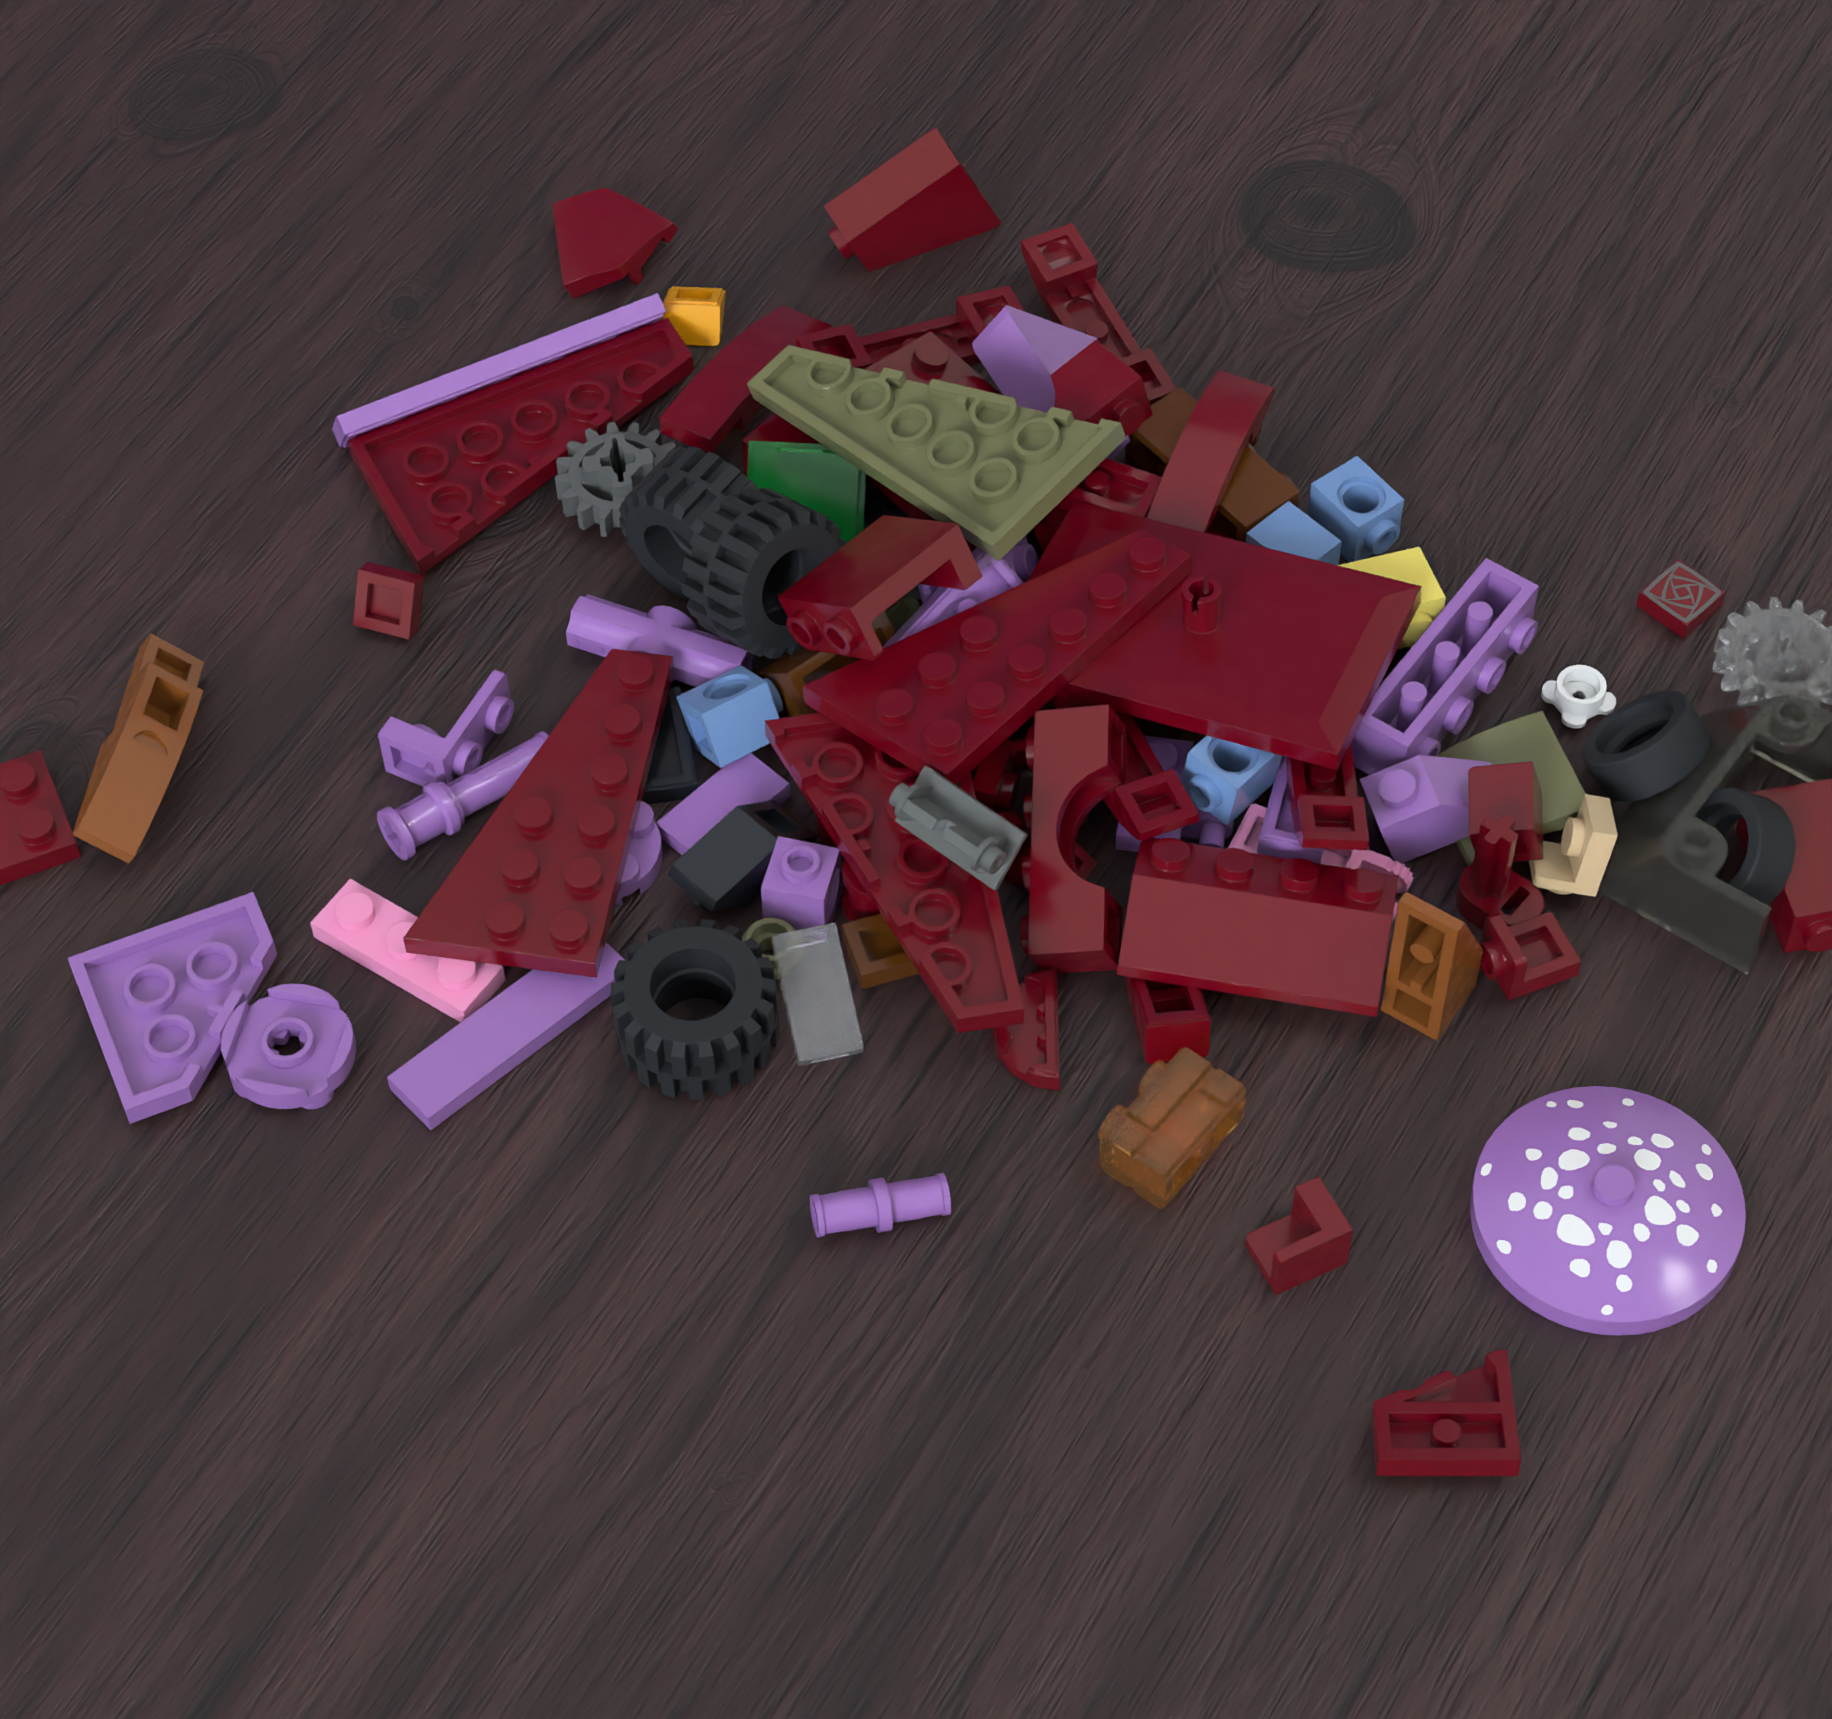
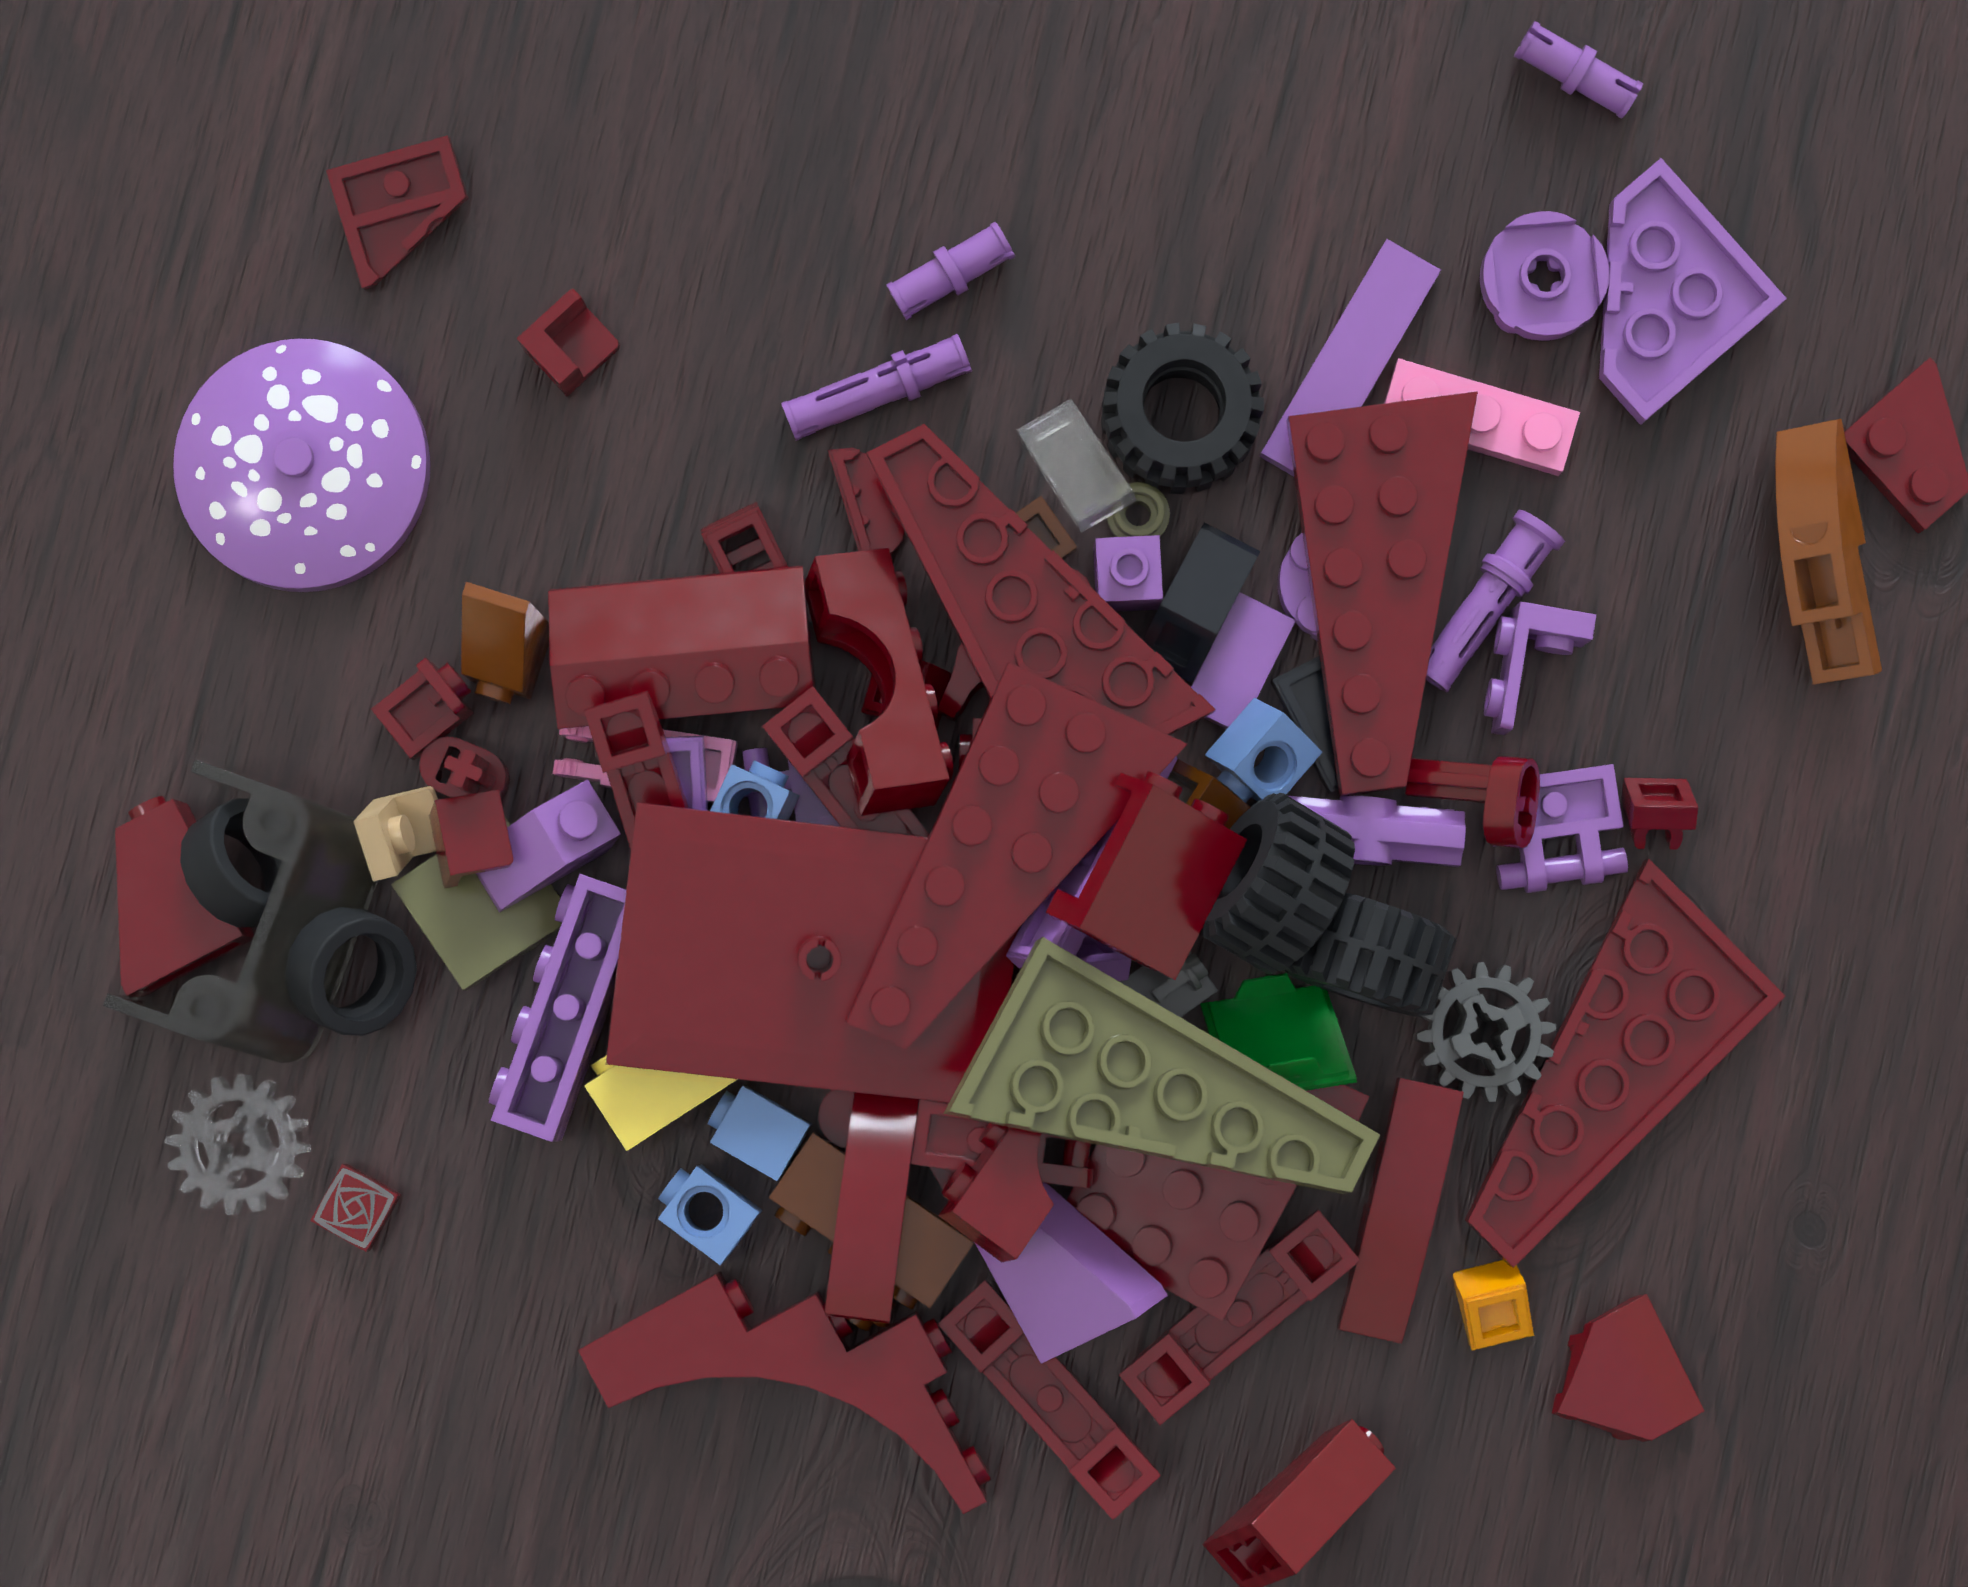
camera: 160 degrees right, 30 degrees up
medium lavender tile [332,293,666,448] -> none
dark grey hinge [889,766,1028,890] -> none
clear orange brick [1098,1047,1247,1209] -> none
white plate [1541,665,1616,728] -> none
none -> dark red arch [578,1271,992,1514]
none -> medium lavender pin [781,334,972,441]
none -> dark red piece [1405,756,1540,848]
none -> medium lavender plate [1493,764,1628,893]
none -> medium lavender pin [1514,21,1643,119]

